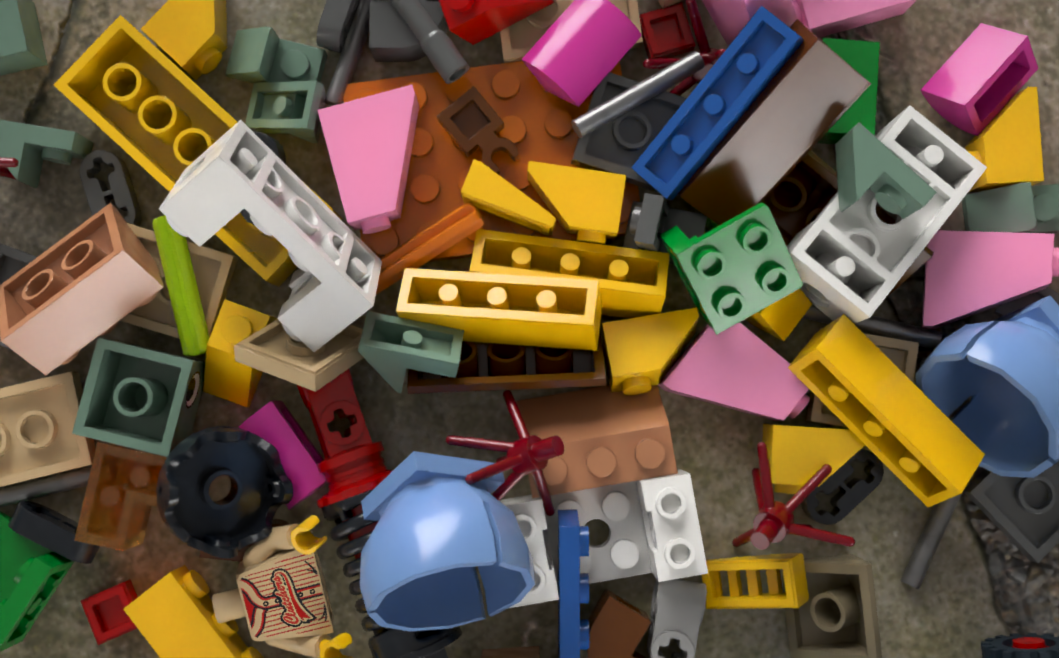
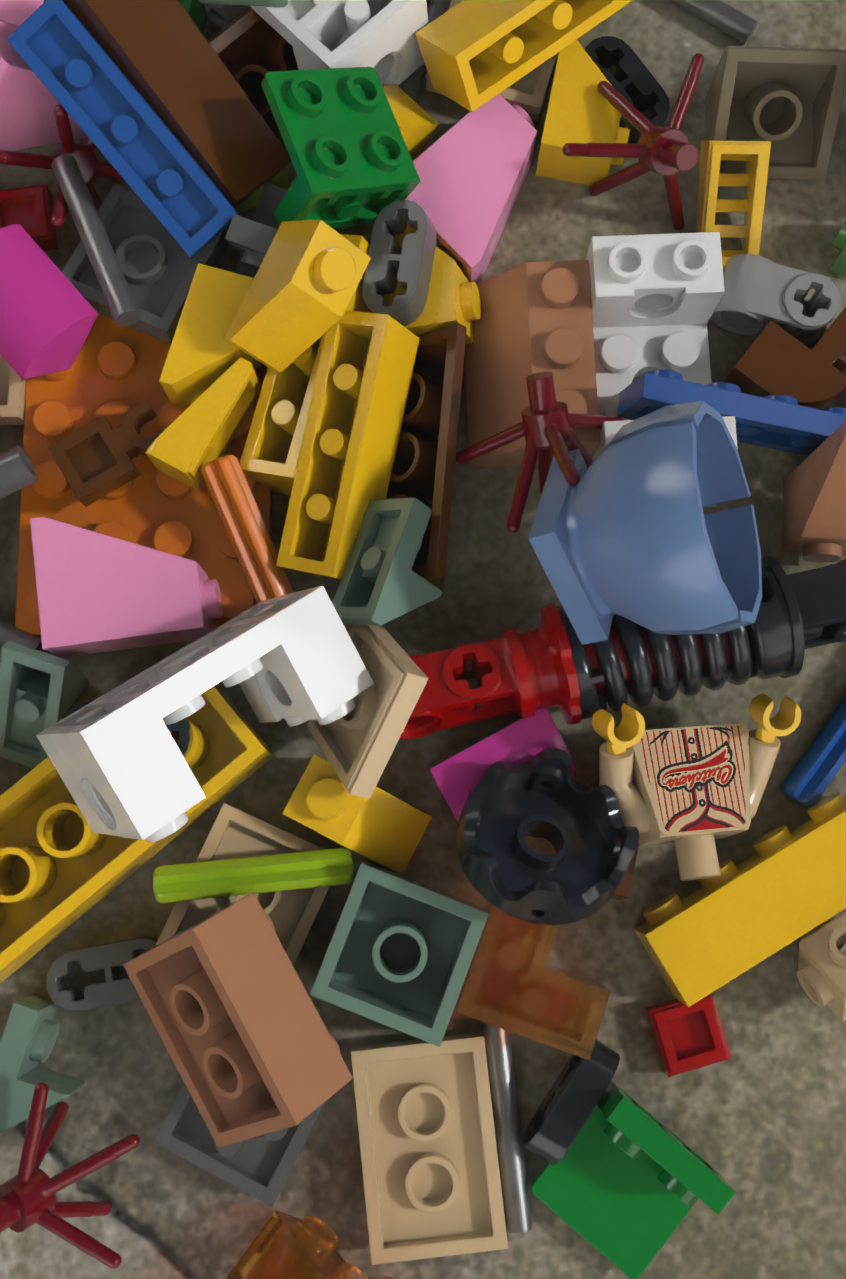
camera: 80 degrees left, 5 degrees down
none -> yellow slope [224,220,371,373]
none -> dark grey beam [363,199,436,326]

